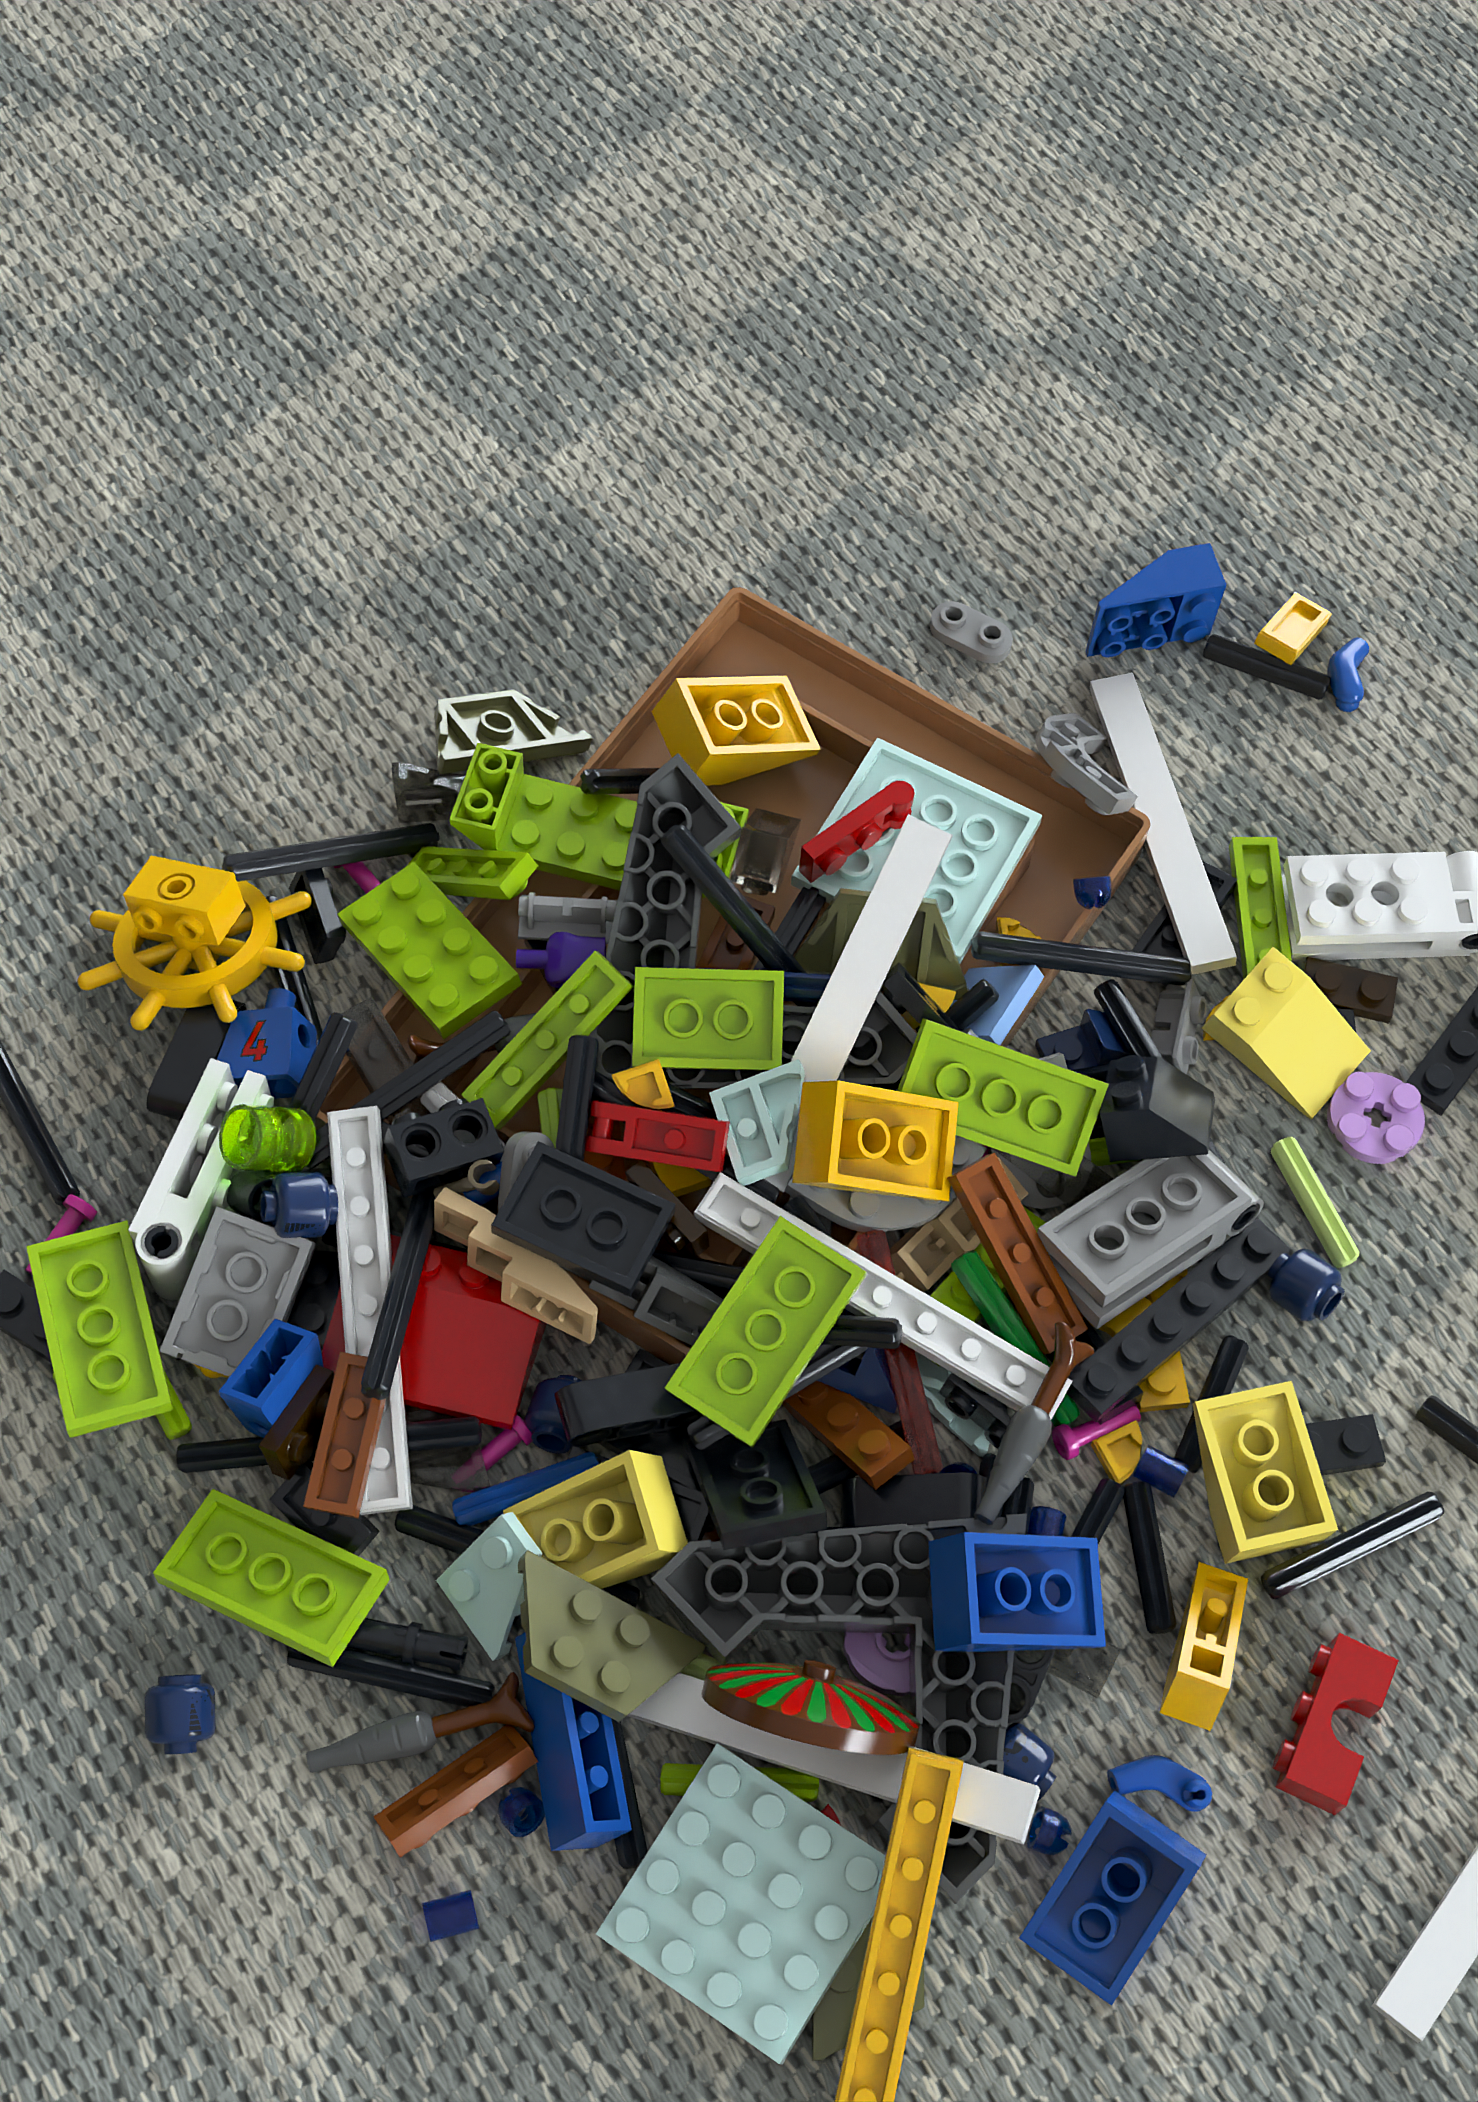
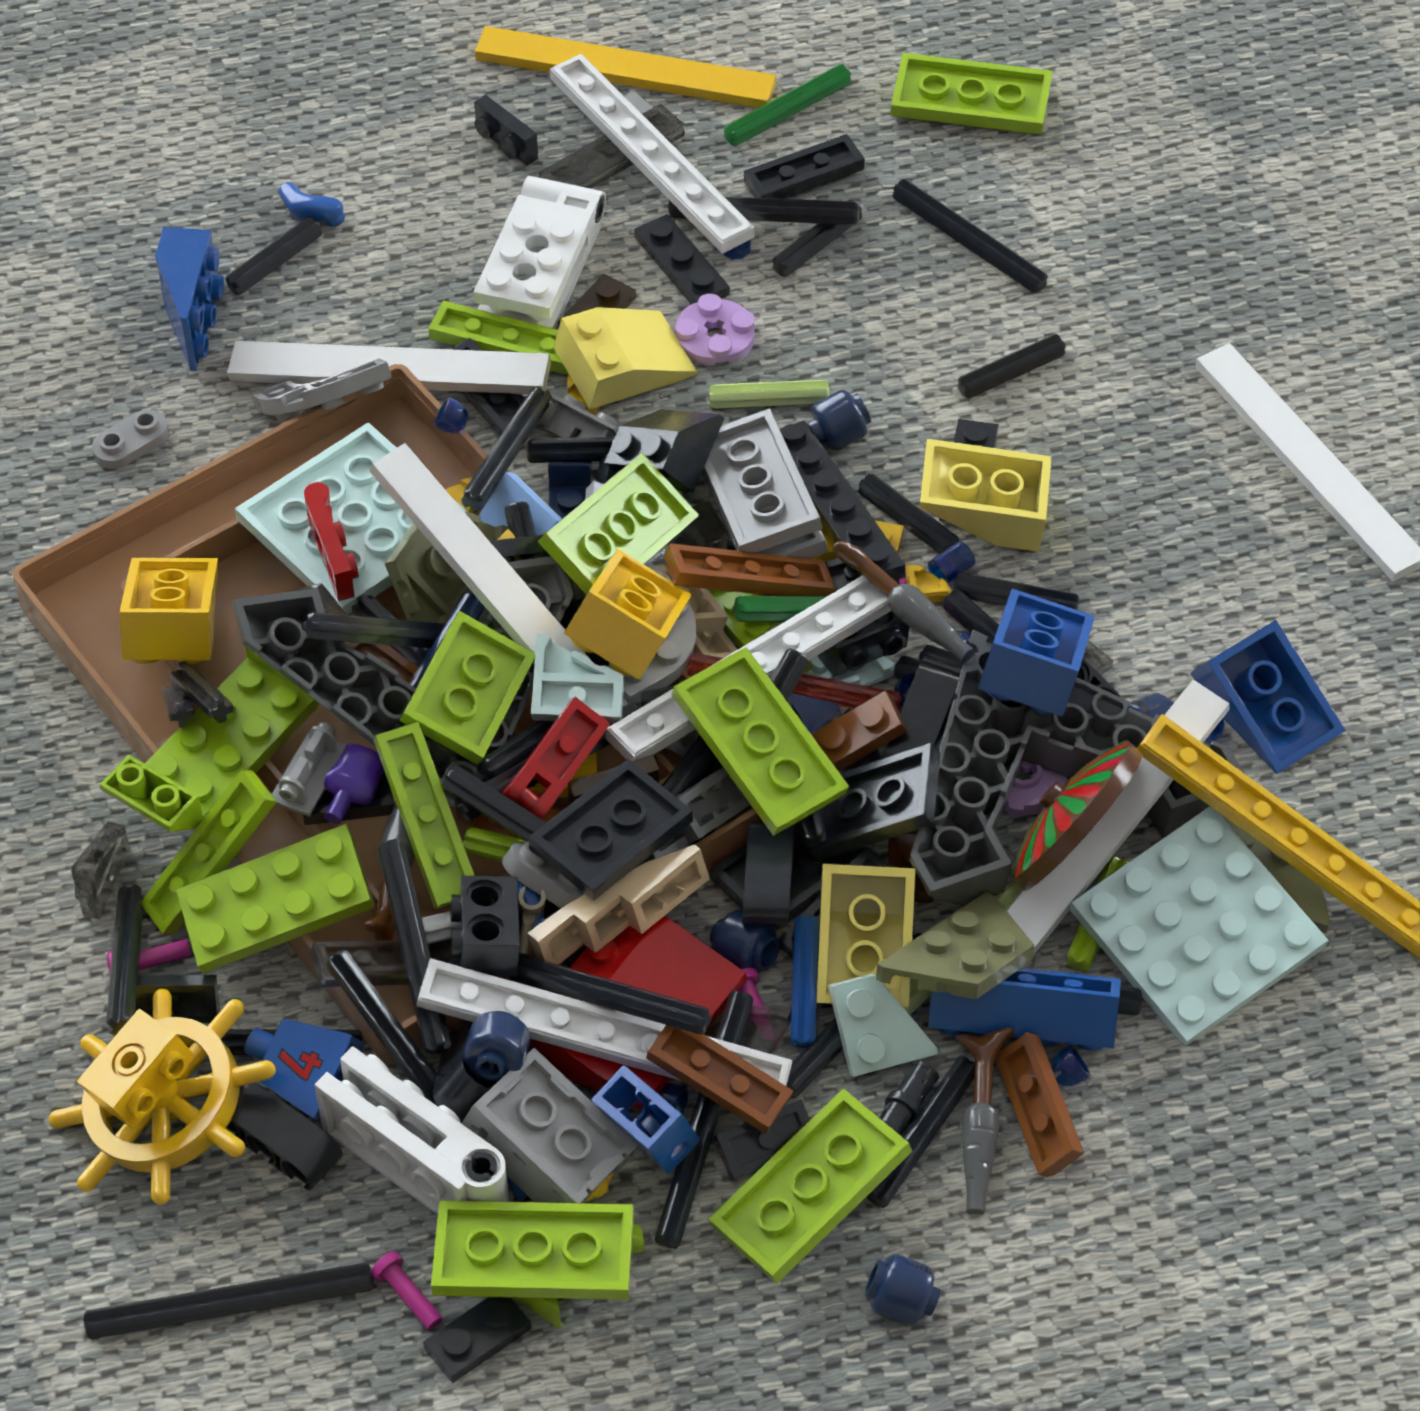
camera: 65 degrees left, 10 degrees down
clear neon green wheel [219,1104,316,1172] -> none
dark brown plate [259,1365,335,1481] -> none
clear blue hinge [422,1889,480,1942] -> none
olive wing [434,690,593,774] -> none
yellow tile [611,1059,675,1109] -> none
blue arm [1107,1755,1212,1812] -> none
yellow slope [1159,1562,1248,1731] -> none
yellow tile [1254,593,1332,665] -> none
black axle [1260,1492,1444,1599] -> none
red arch [1272,1633,1399,1815] -> none
none -> black axle [170,661,234,723]

